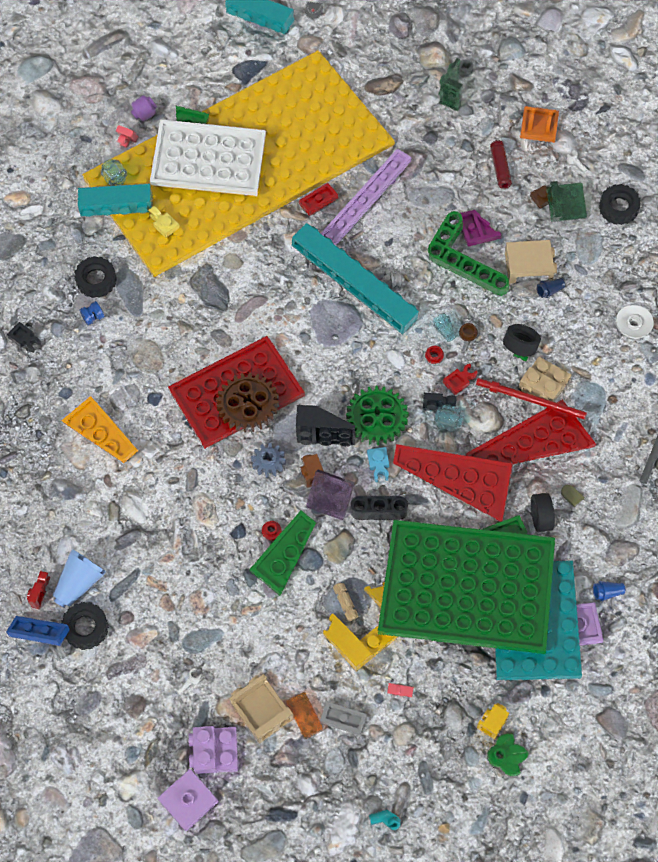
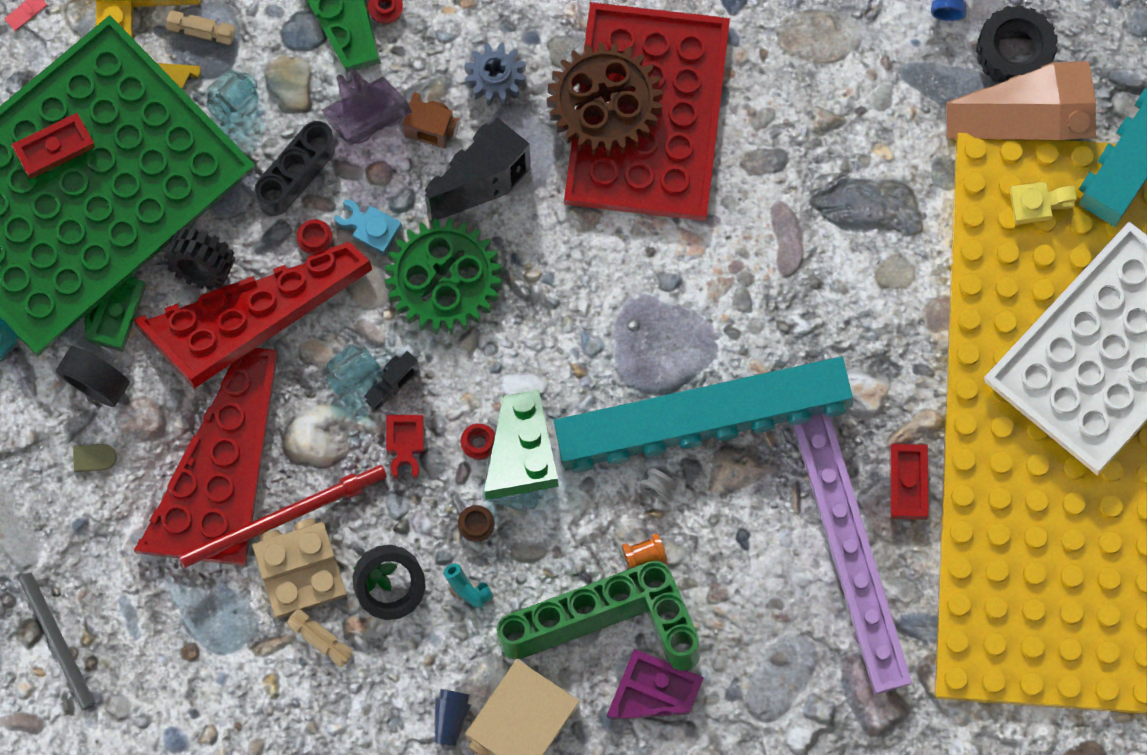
camera: 125 degrees right, 10 degrees up
none -> red plate [11,113,95,180]
none -> black tyre [164,227,236,290]
none -> clear light blue head [206,70,259,123]
none -> tan axle [287,609,353,667]
none -> red plate [296,219,333,255]
none -> teal arm [443,563,494,608]
none -> wing [484,390,559,500]
none -> orange bush [622,533,668,569]
none -> nougat wedge [946,61,1096,140]

